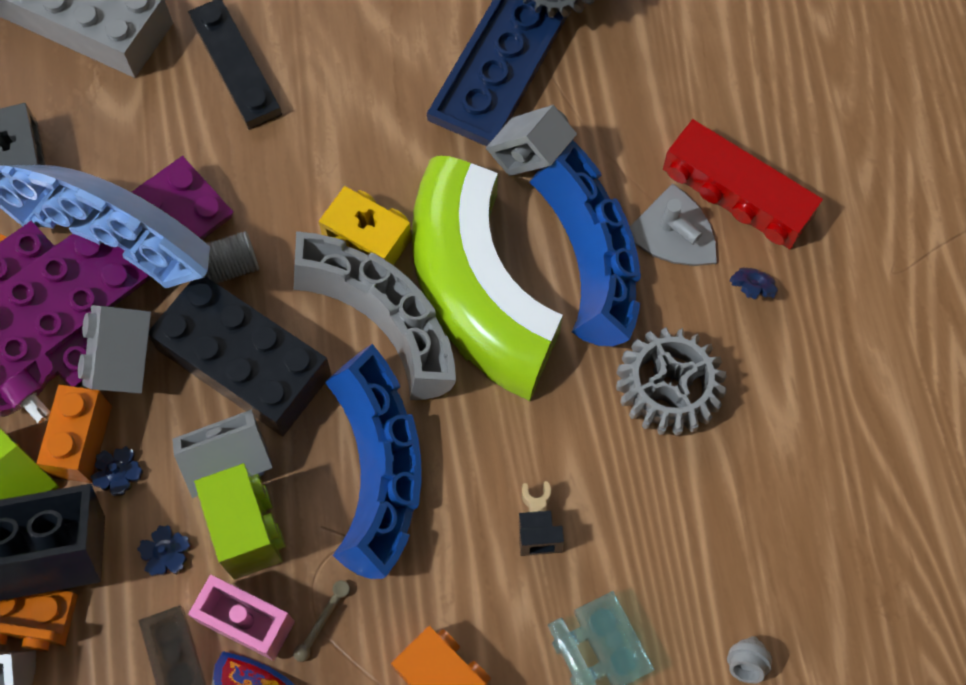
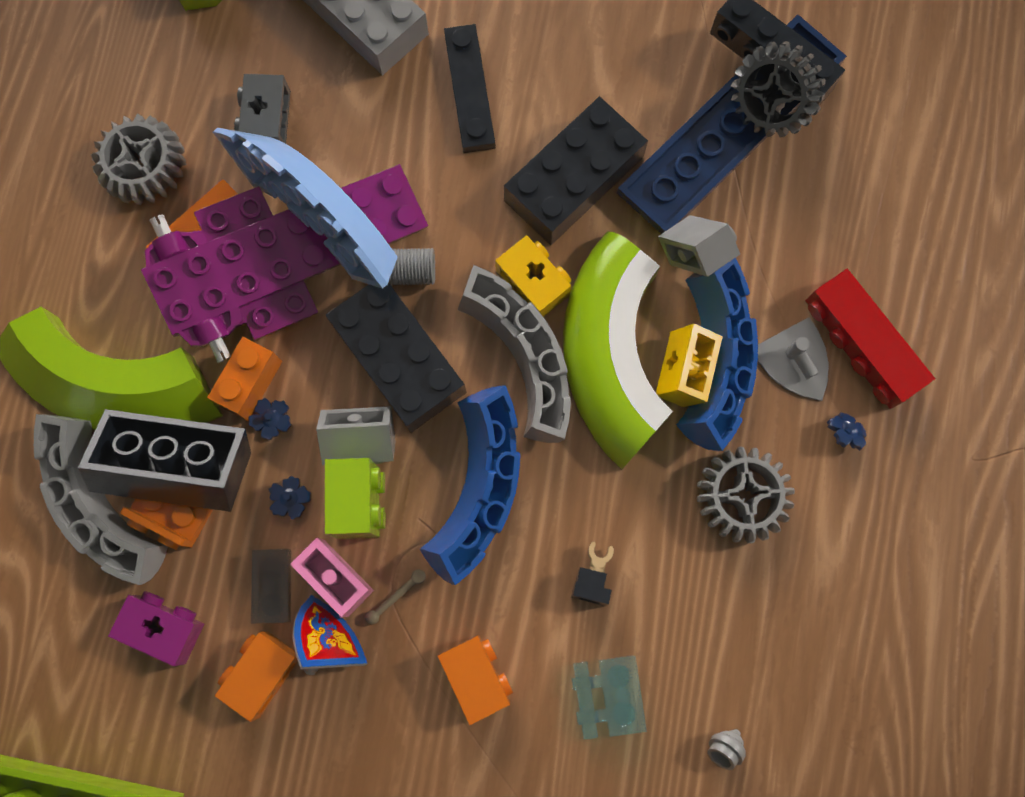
camera: 20 degrees right, 10 degrees up
light grey brick [78,305,151,394] -> none
none -> black brick [504,96,648,245]
none -> yellow brick [656,324,723,407]

